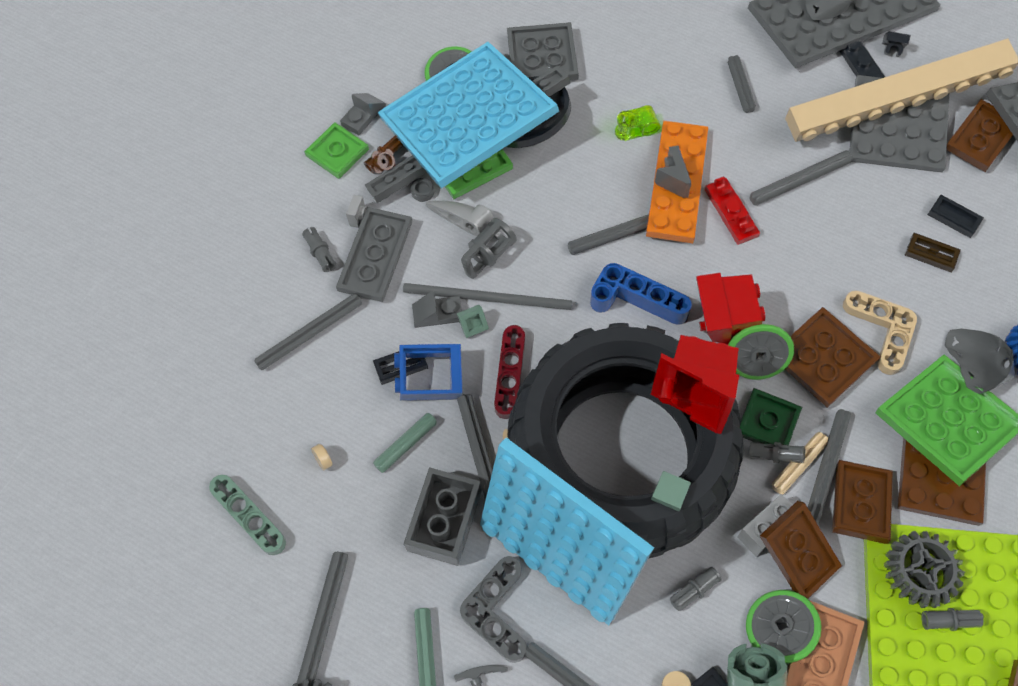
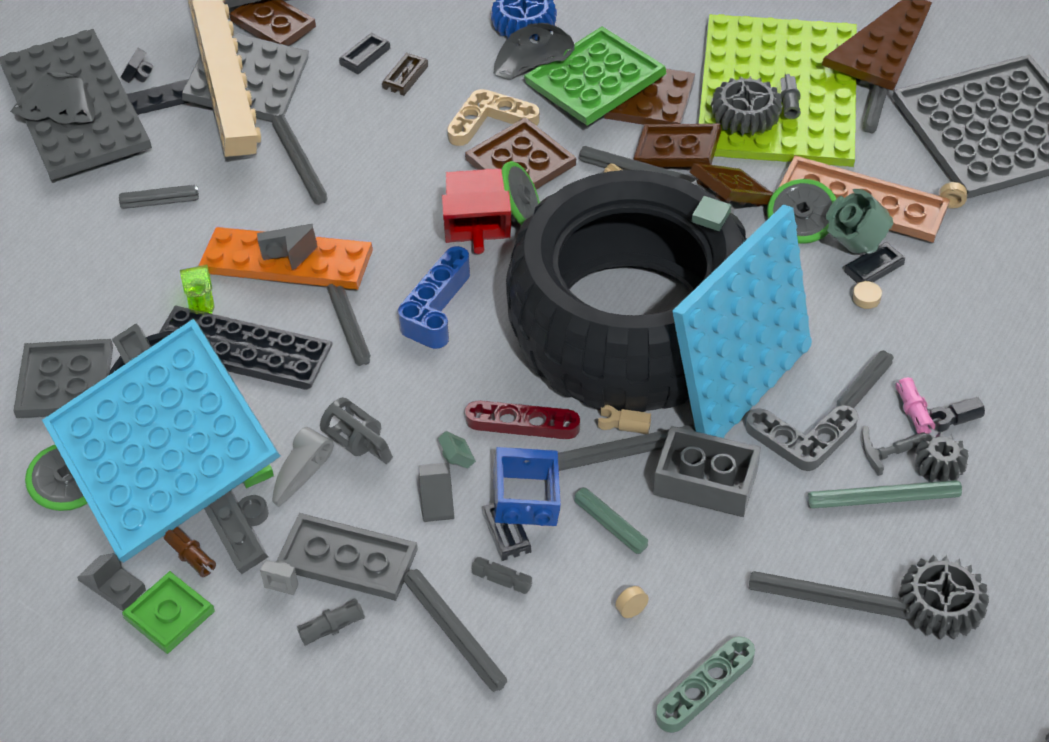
camera: 90 degrees left, 15 degrees down
plate [371,149,395,174] -> none
dark grey piece [403,283,572,310] -> none
red piece [650,335,739,434] -> none
red plate [705,176,760,245] -> none
none -> black plate [159,305,333,390]
none -> dark grey axle [471,557,532,594]

